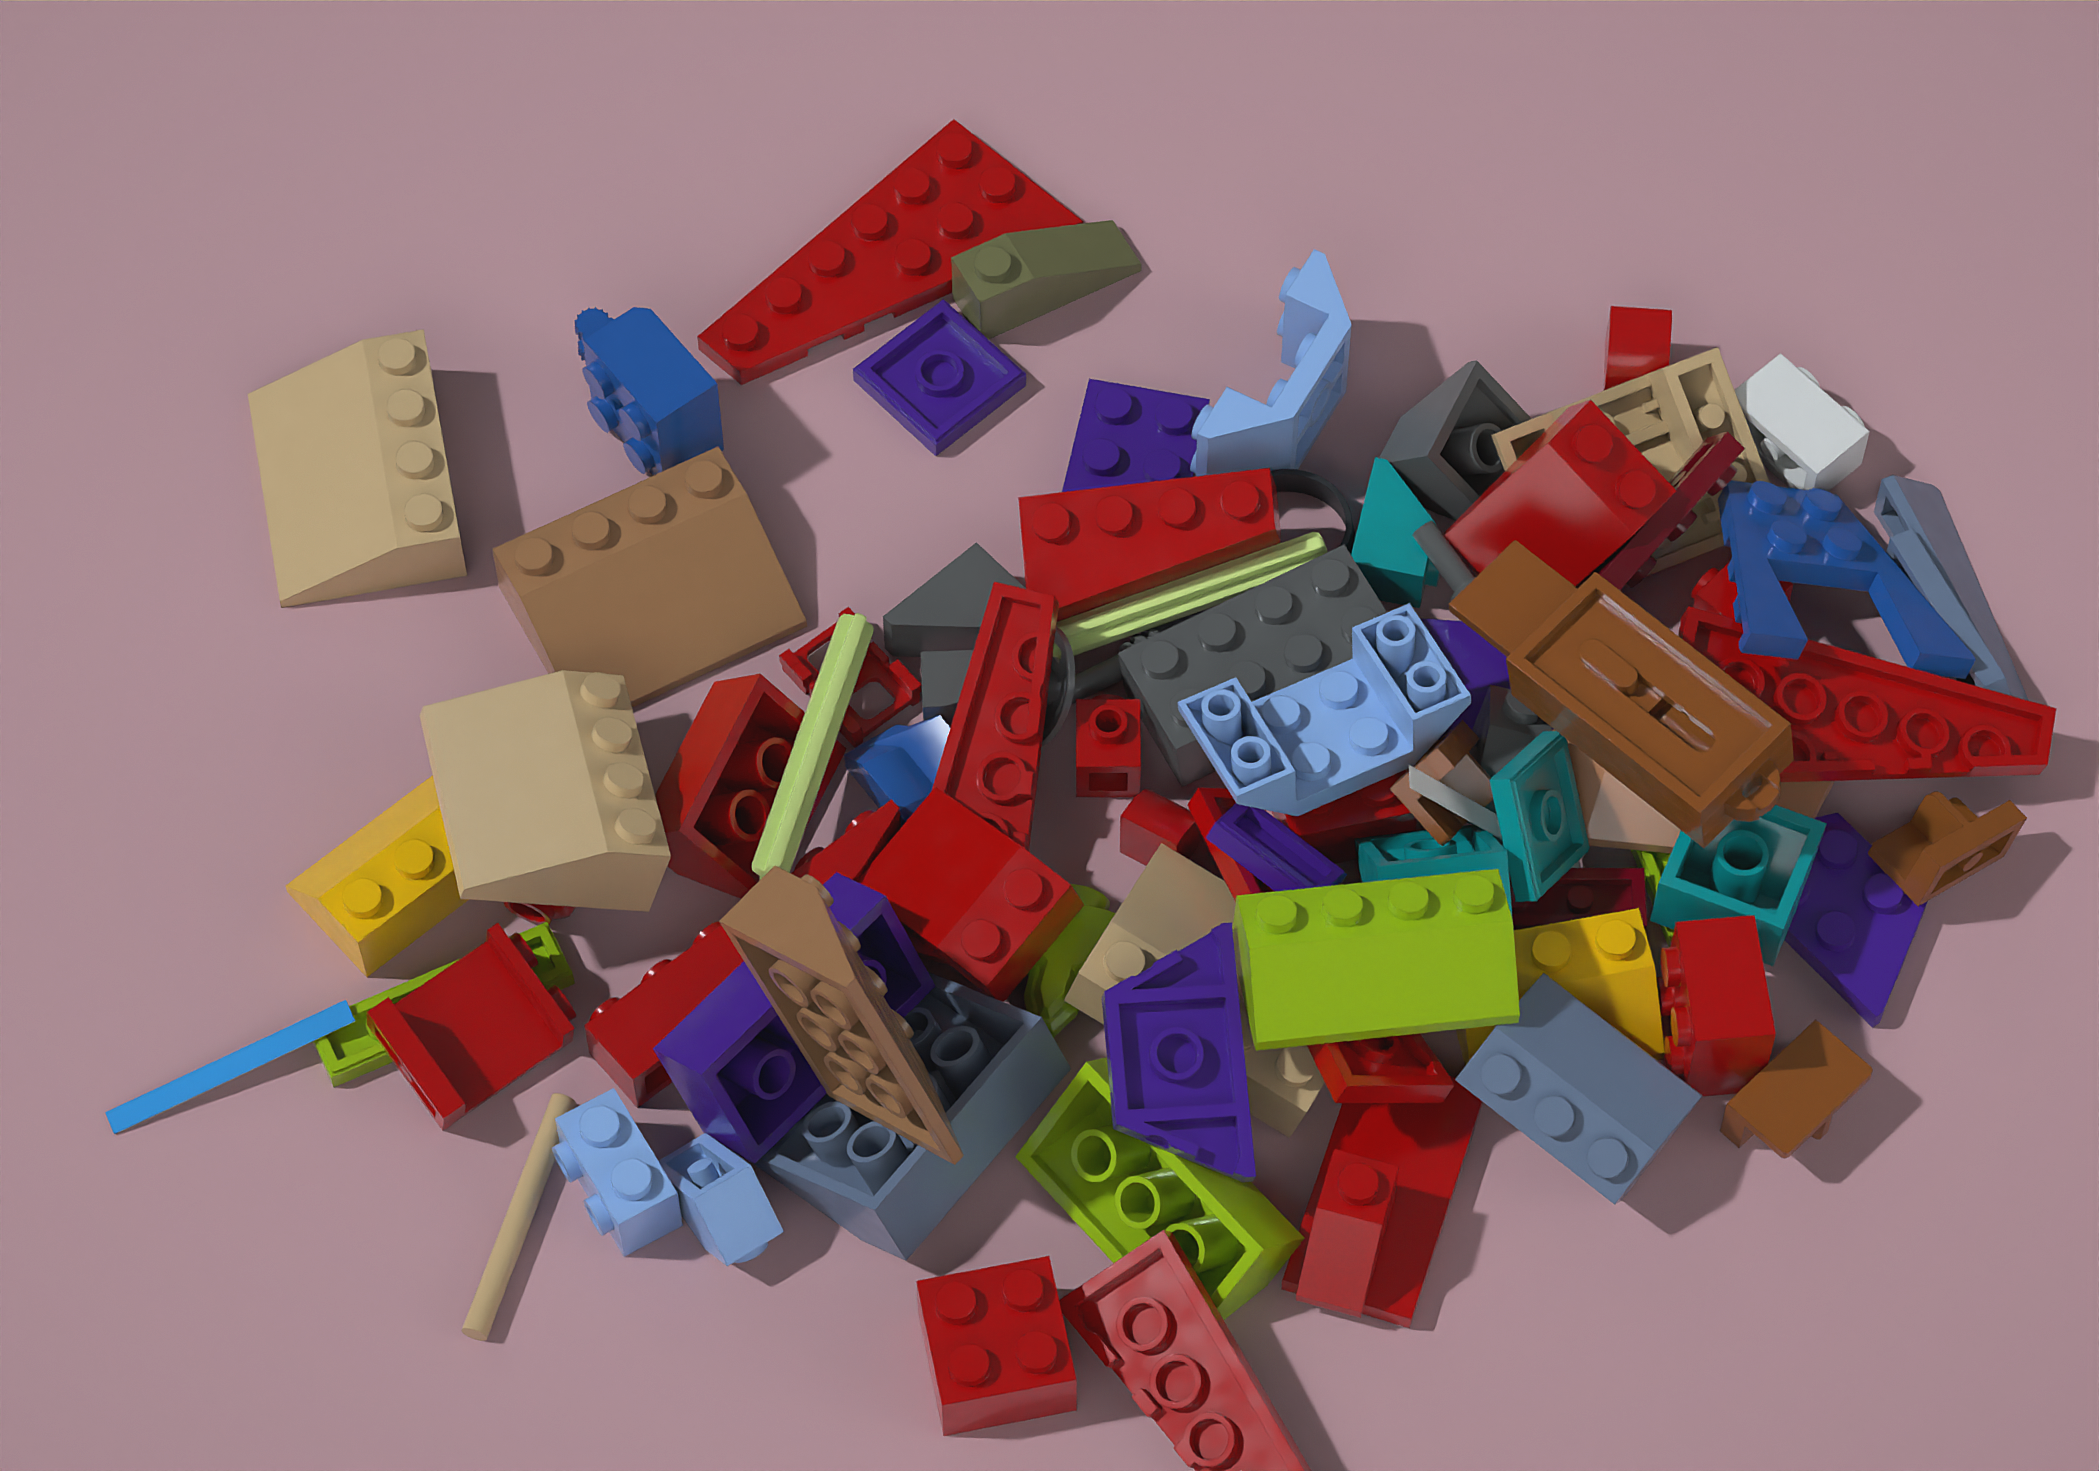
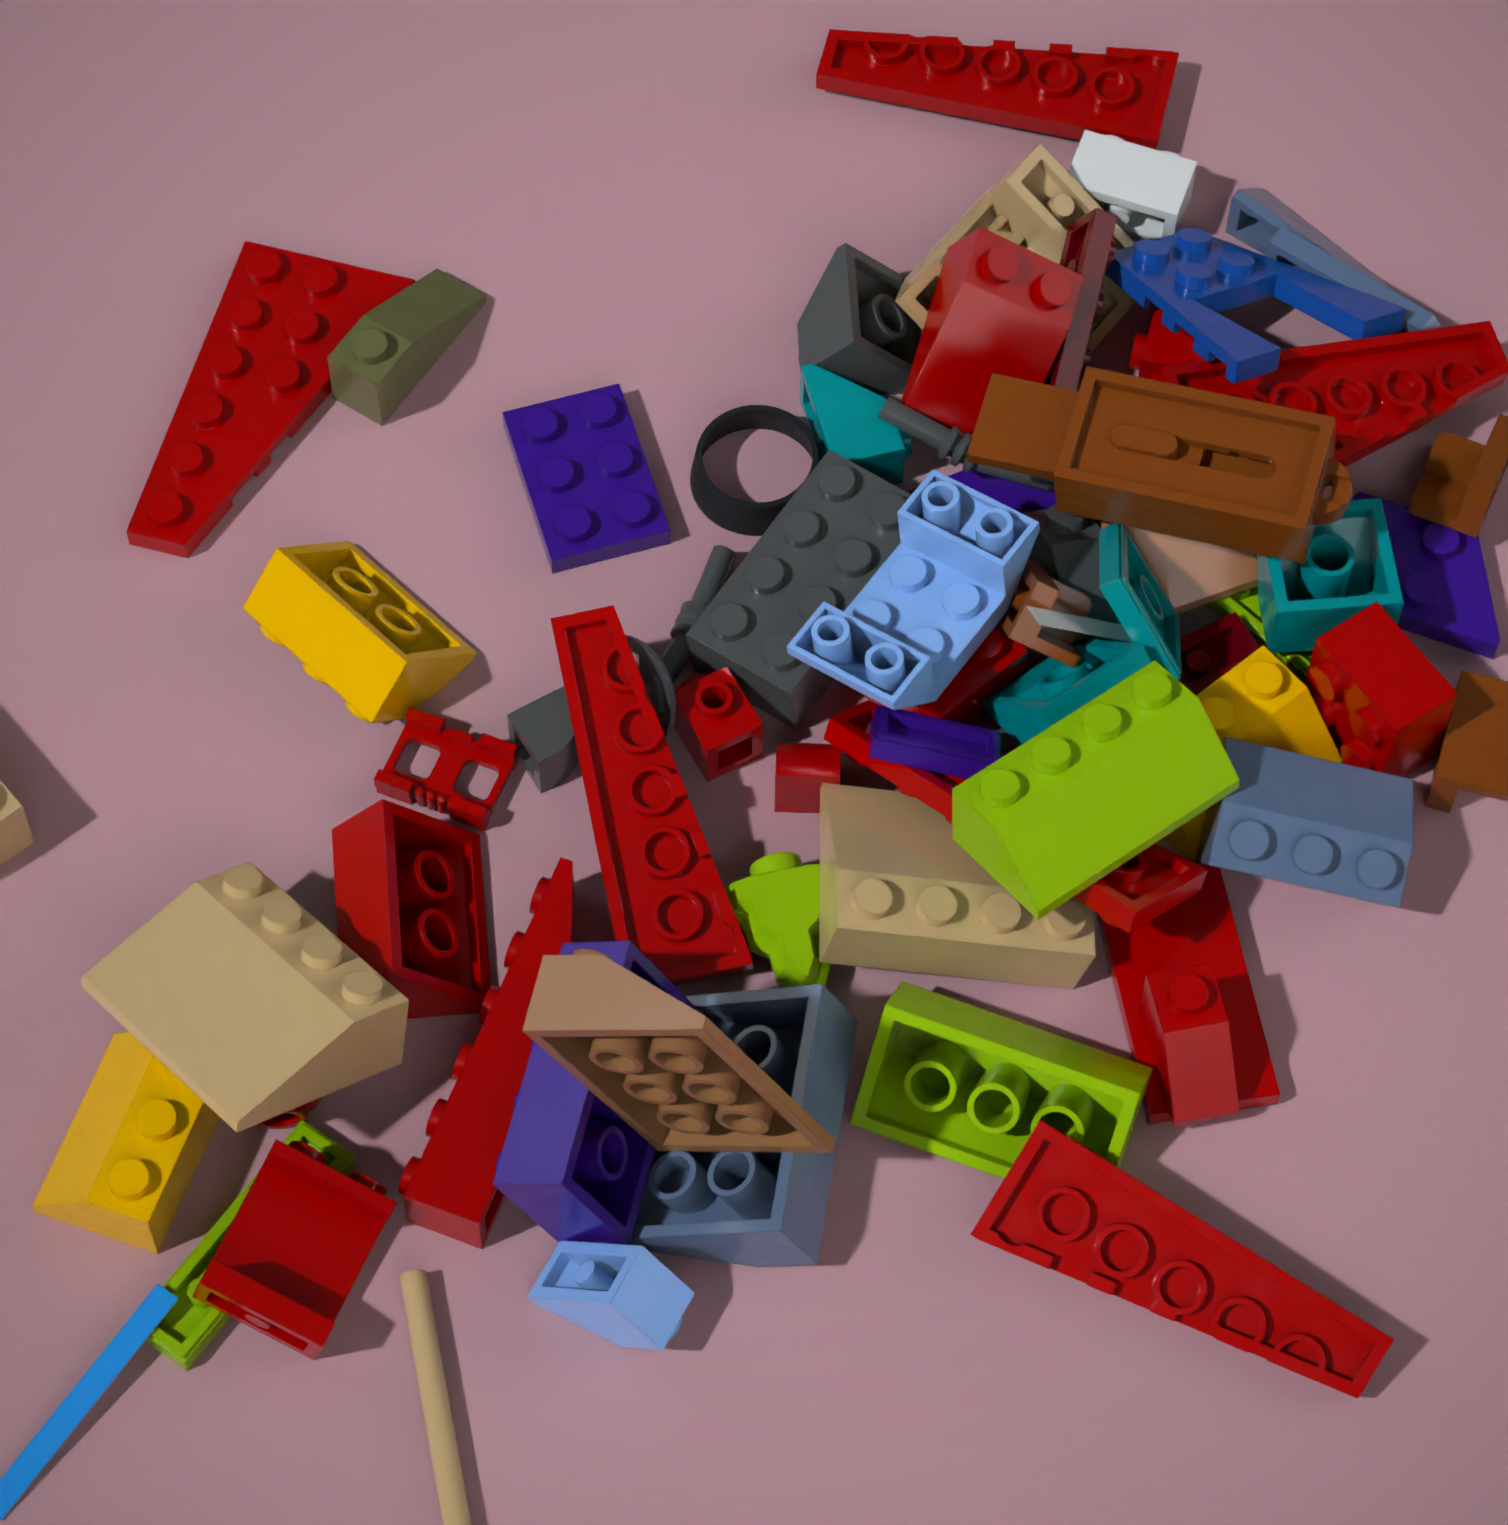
camera: 30 degrees left, 0 degrees up
medium nougat slope [492,447,807,708] -> none
light blue brick [552,1088,683,1257] -> none
blue hinge [574,307,724,476] -> none
yellowish green axle [751,613,874,880] -> none
blue slope [844,715,950,827] -> none
dark purple tile [853,299,1026,456] -> none
red slope [856,787,1084,1002] -> none
dark grey slope [883,542,1026,657] -> none
red brick [916,1256,1077,1436] -> none
red wedge [1018,468,1282,622] -> none
yellowish green axle [1053,532,1327,659] -> none
dark purple wing [1102,923,1256,1182] -> none
light blue slope [1190,249,1352,476] -> none
red brick [1603,306,1672,391] -> none
none -> yellow slope [243,541,477,723]
none -> red wing [816,29,1179,150]

